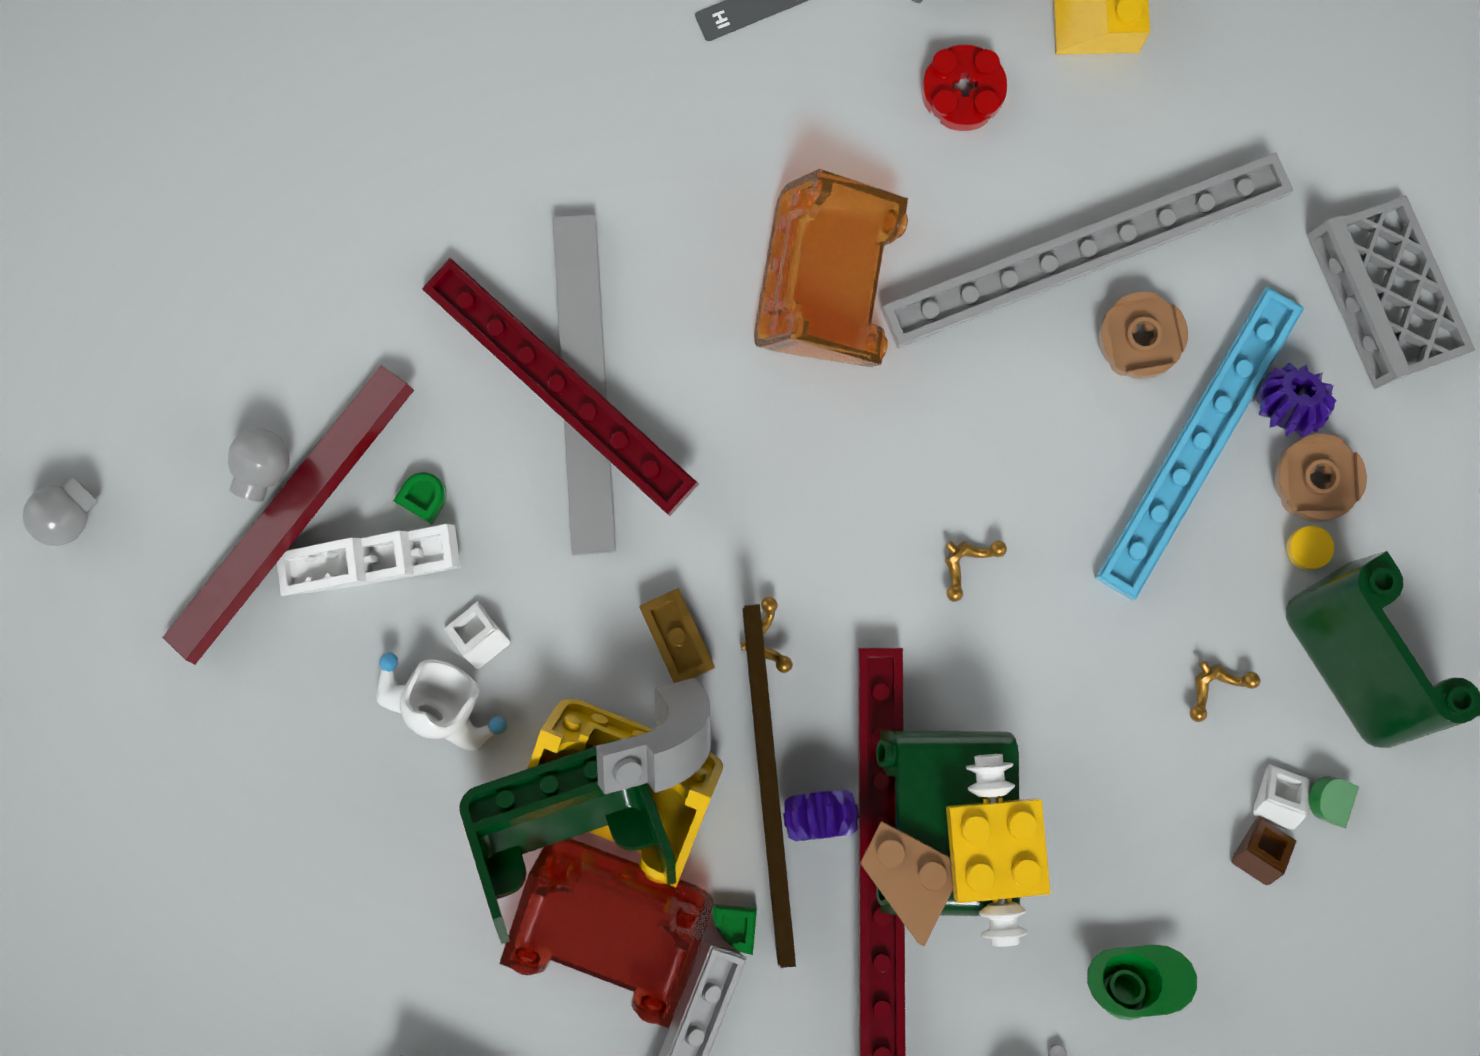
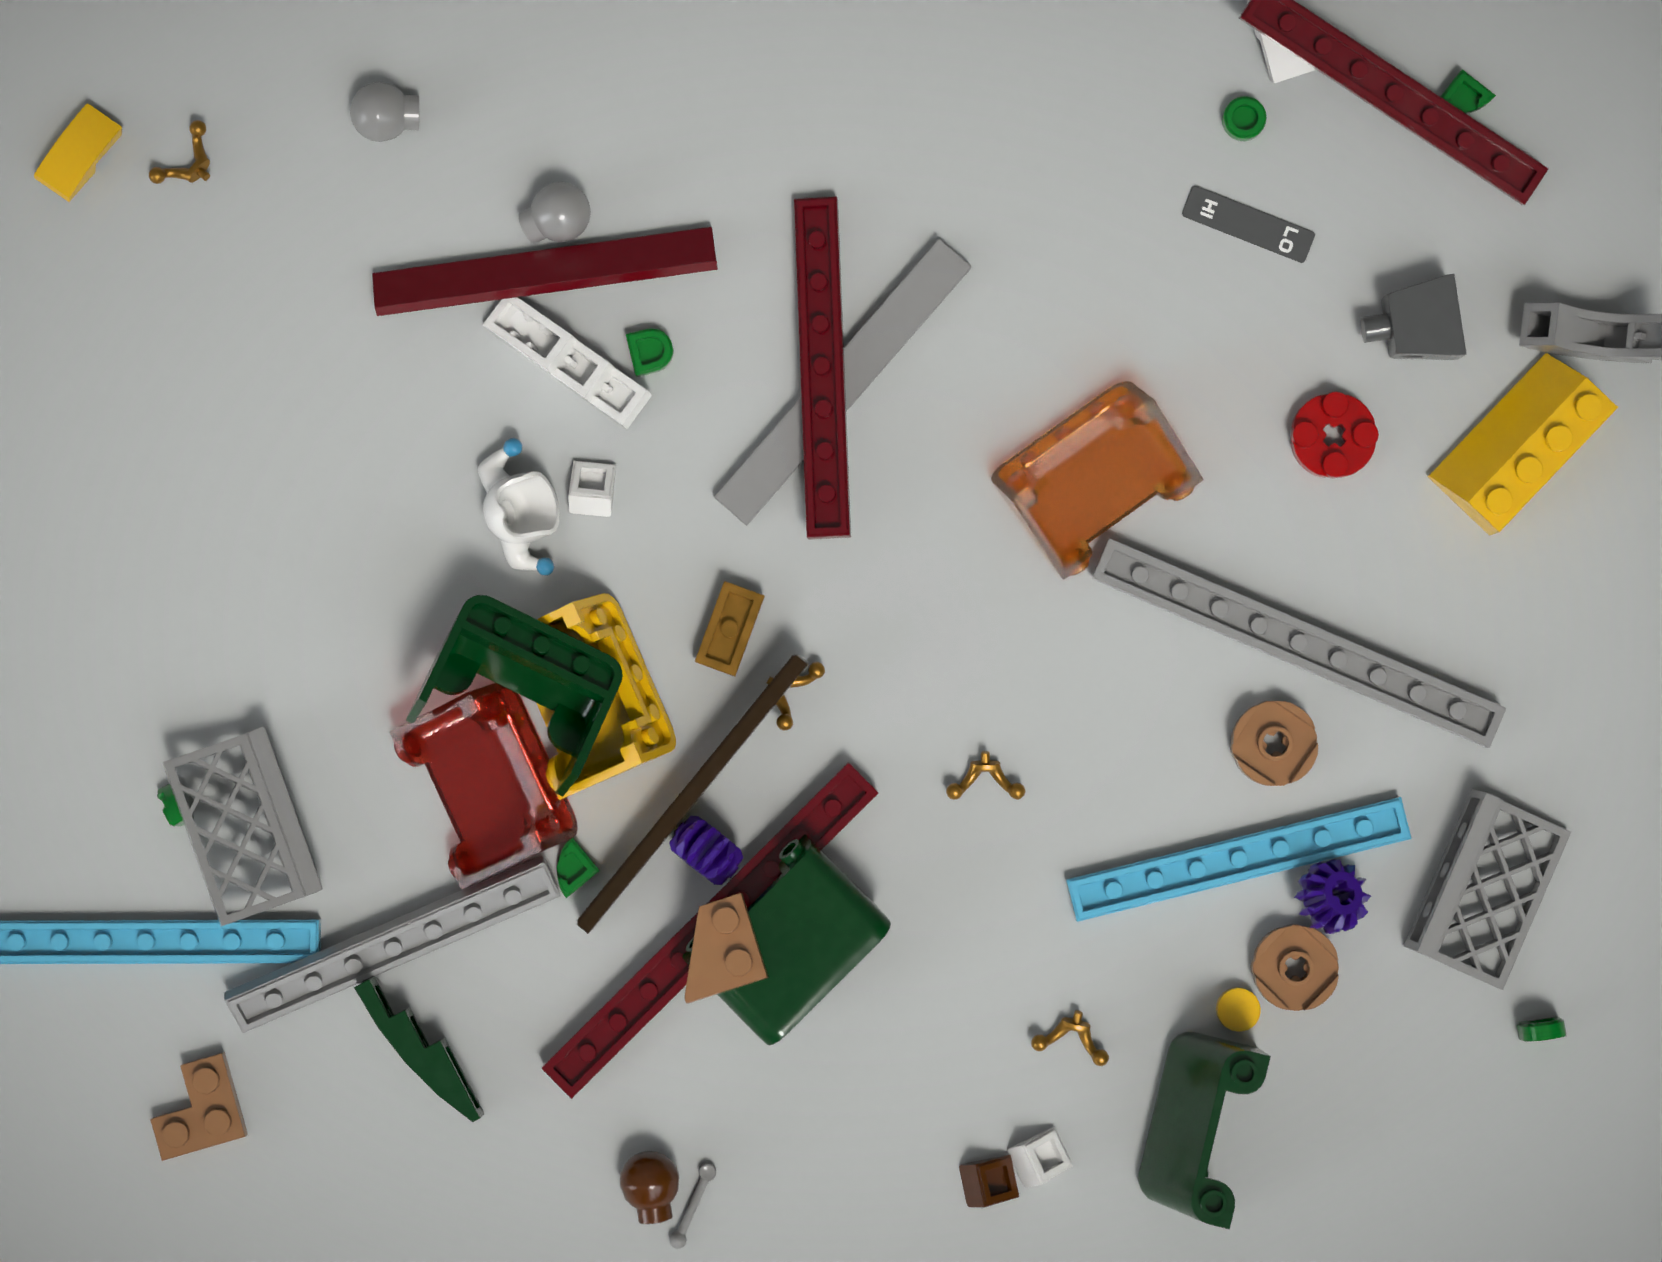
camera: 40 degrees right, 5 degrees up
light grey arch [596,678,711,794] -> none
yellow plate [946,754,1051,947] -> none
green piece [1087,945,1197,1021] -> none
green tile [1309,776,1359,828] -> none

